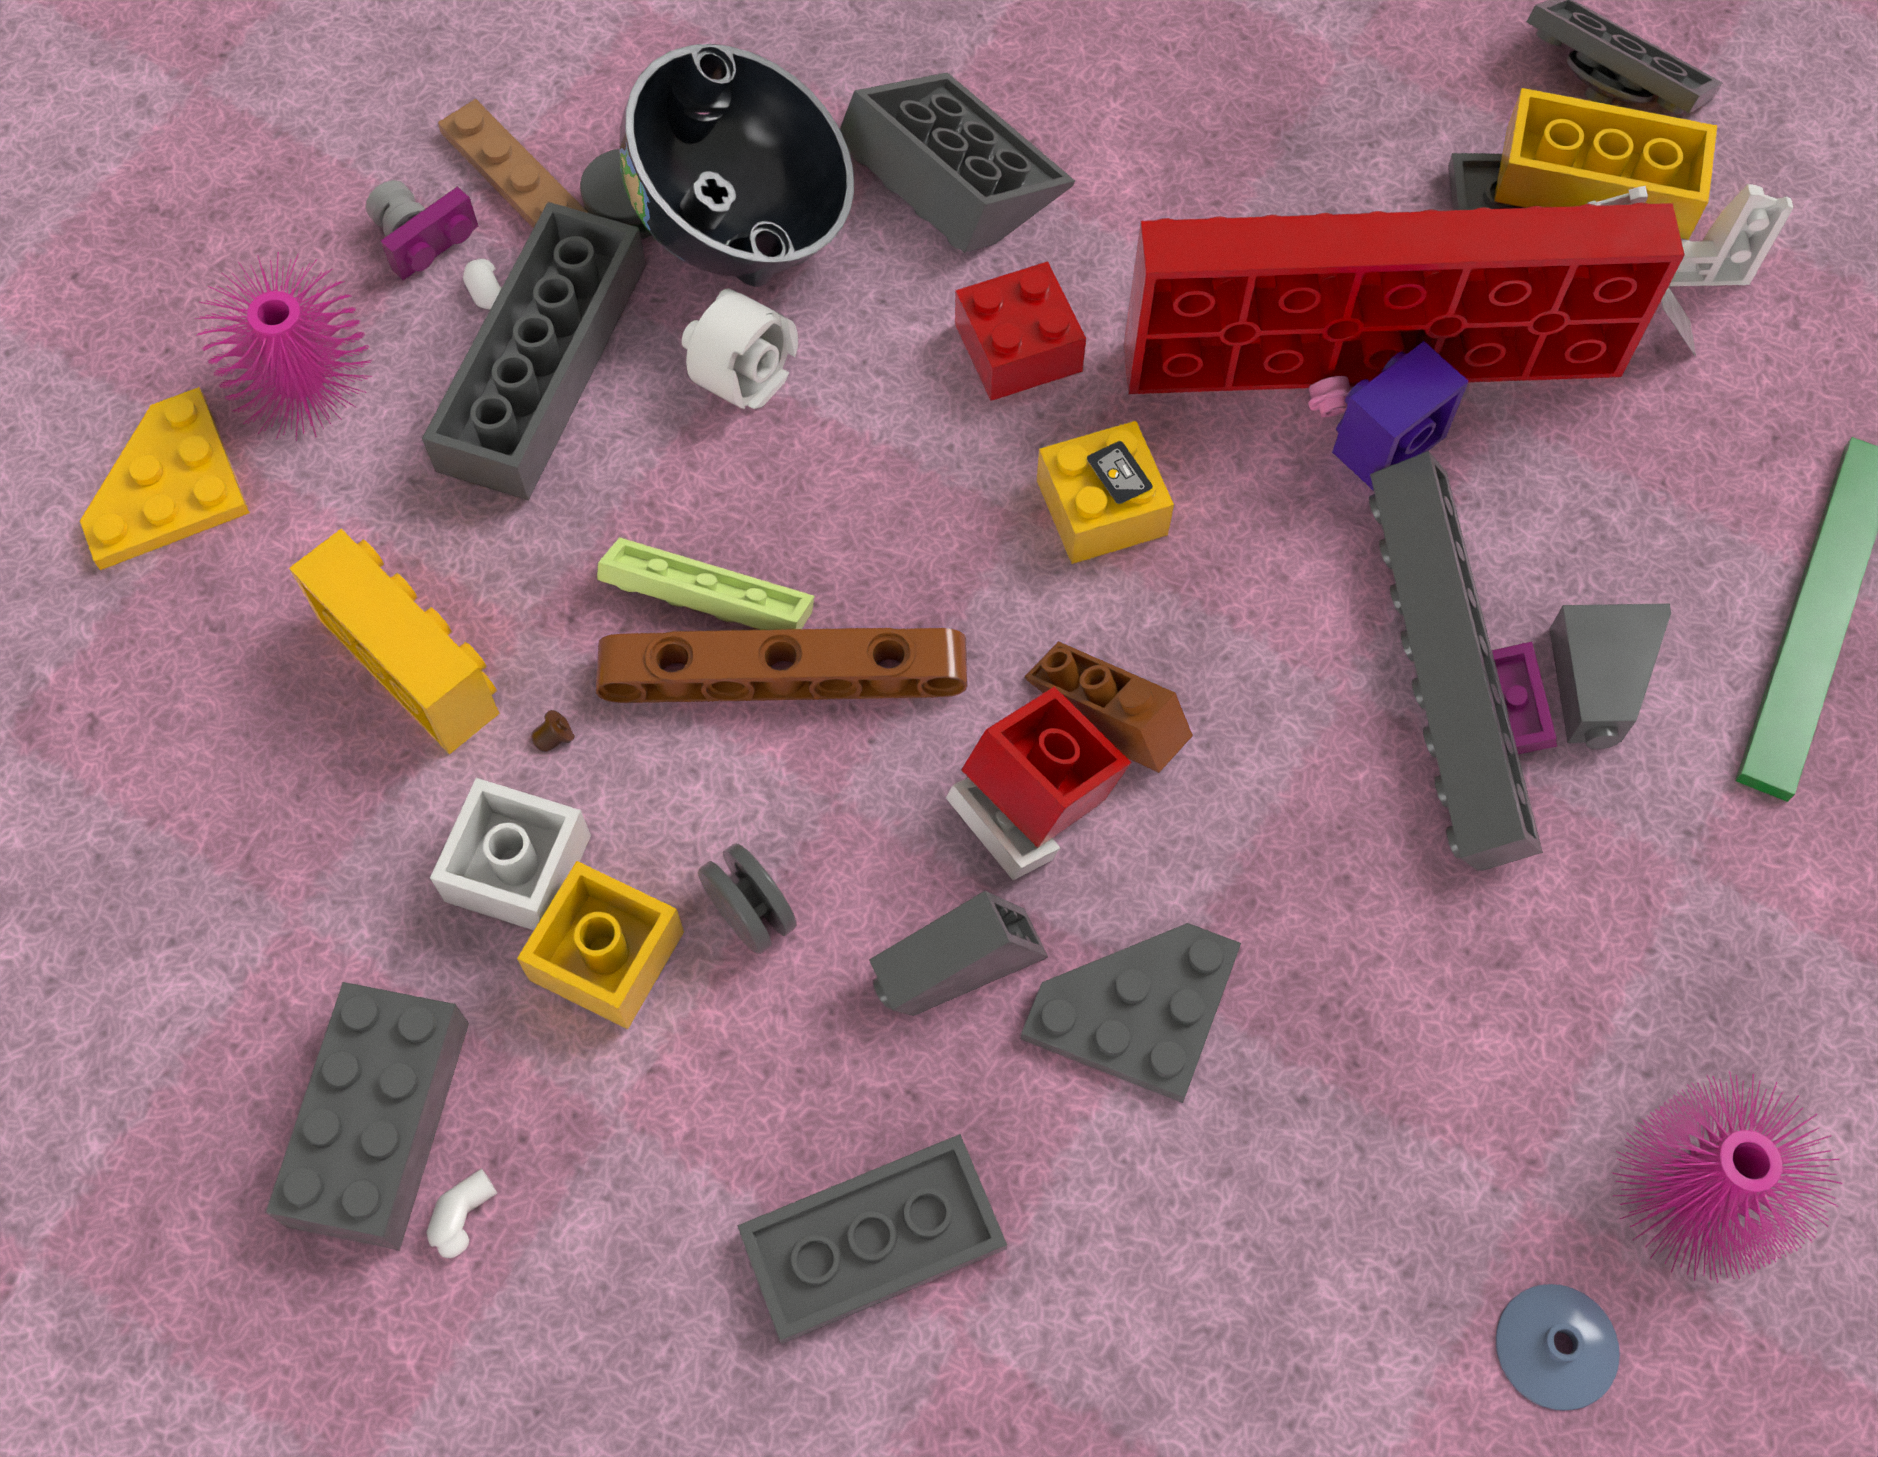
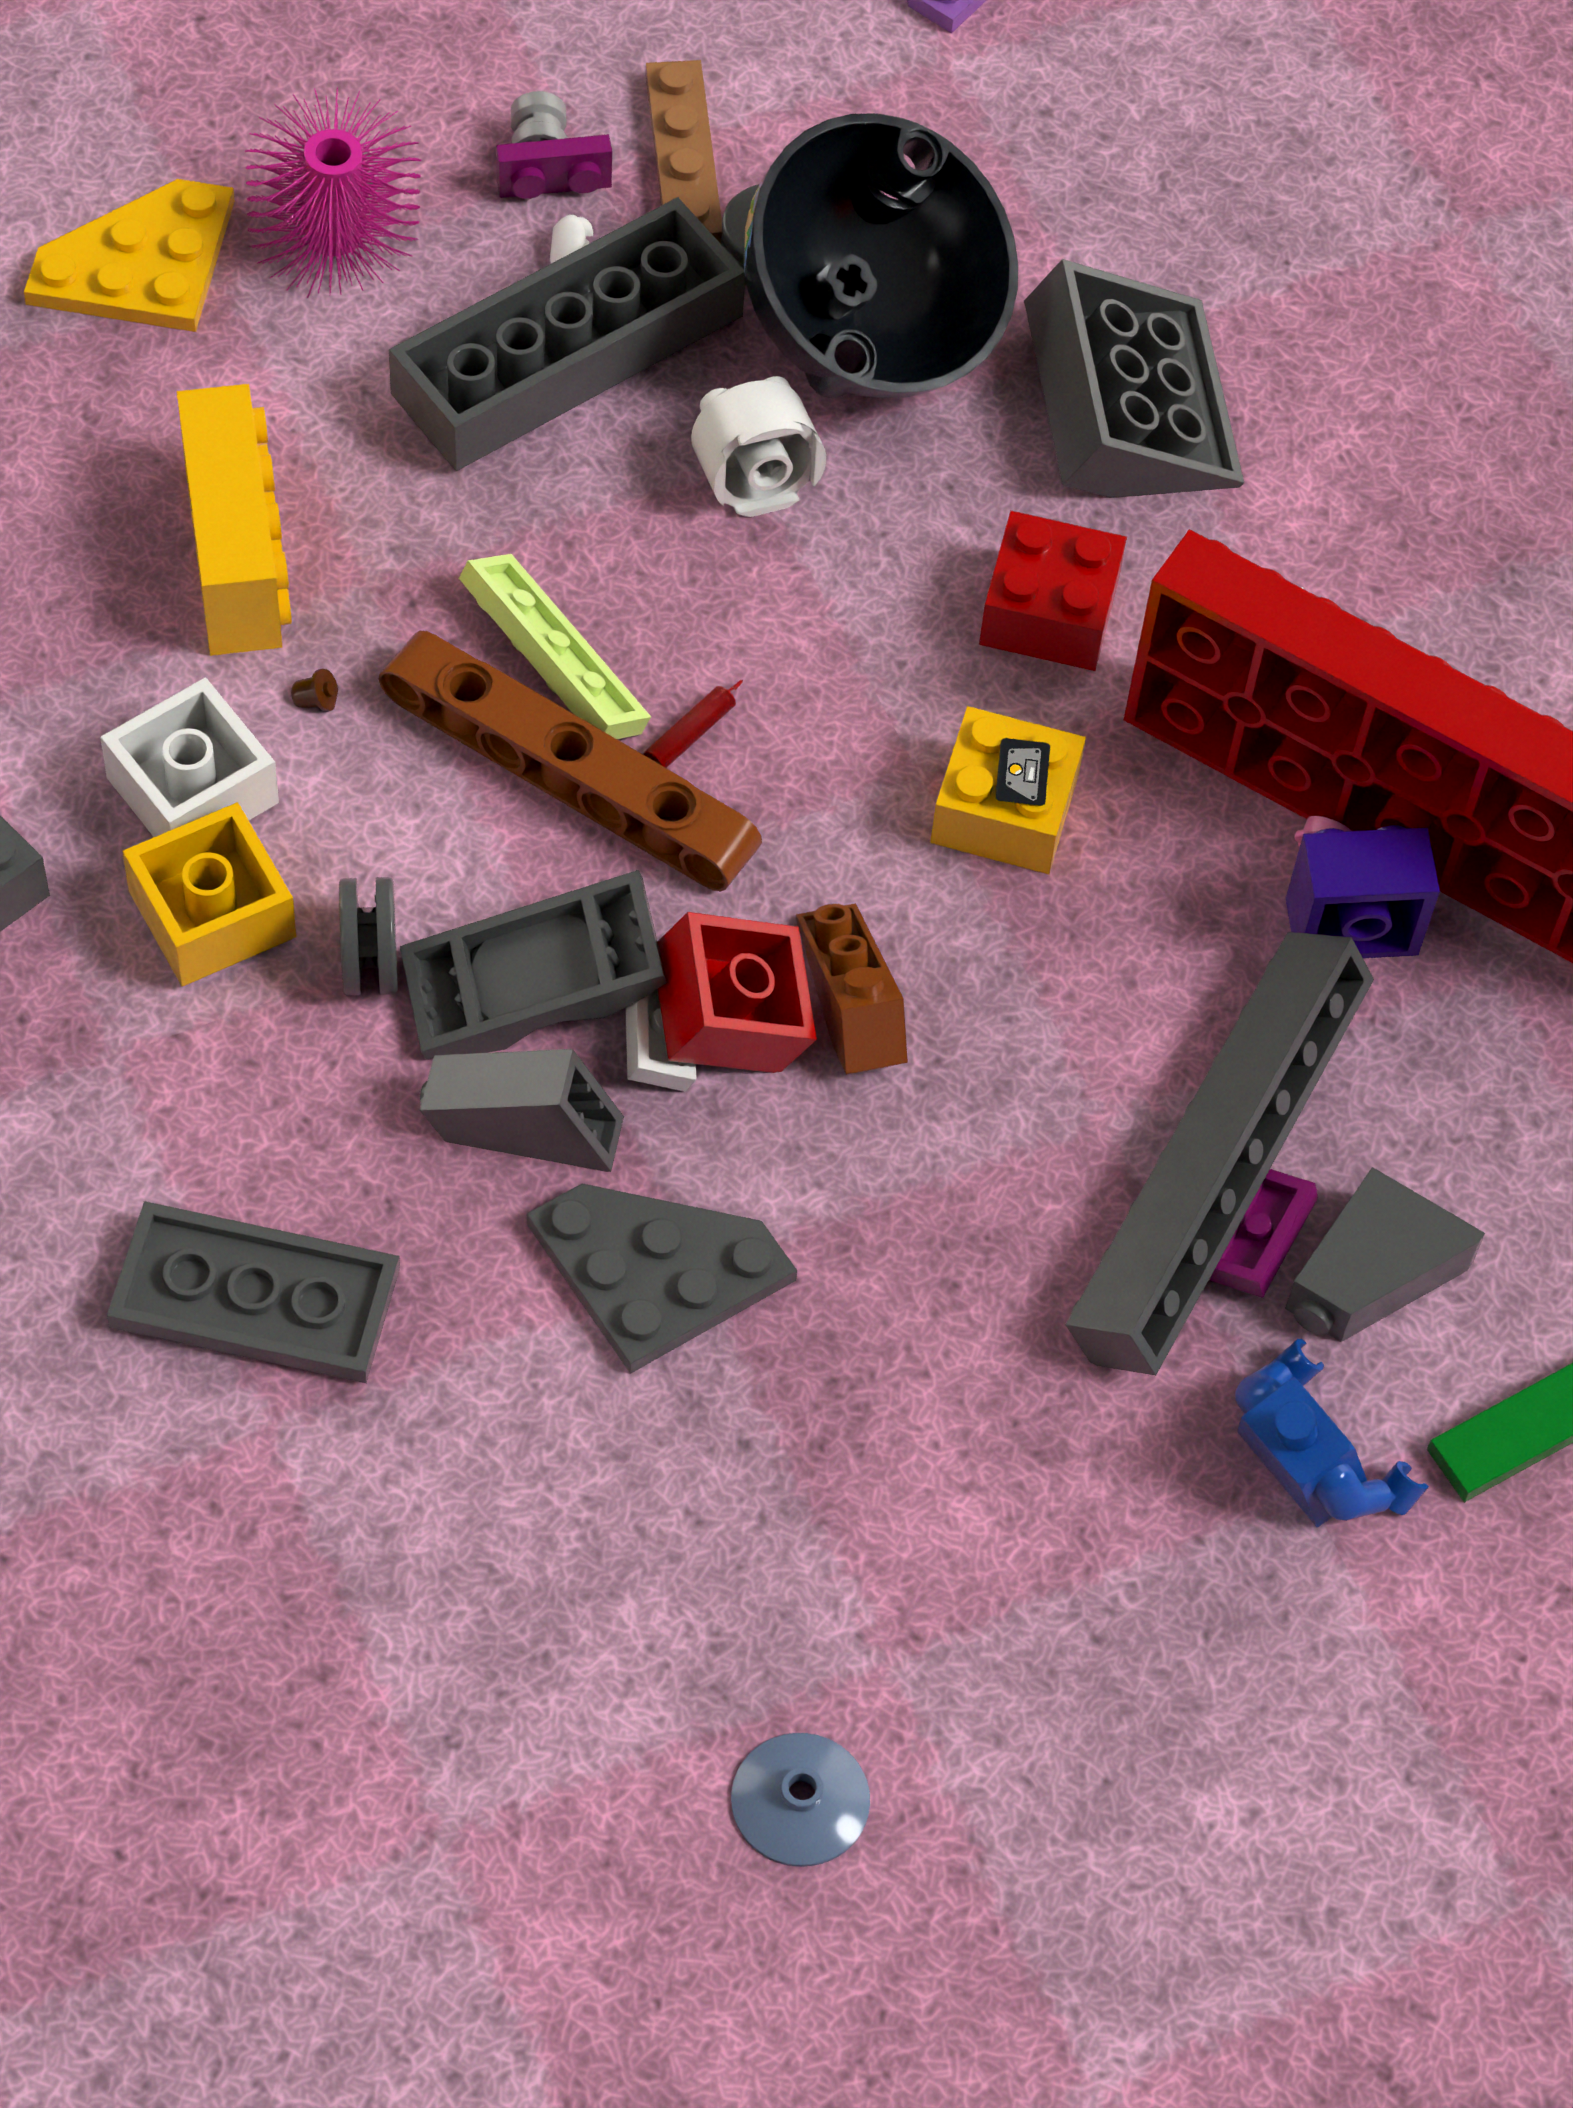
camera: 30 degrees right, 5 degrees down
dark pink piece [1612,1071,1843,1283] -> none
none -> dark grey slope [400,870,668,1059]
none -> red piece [643,680,743,768]
none -> blue torso [1235,1339,1428,1528]

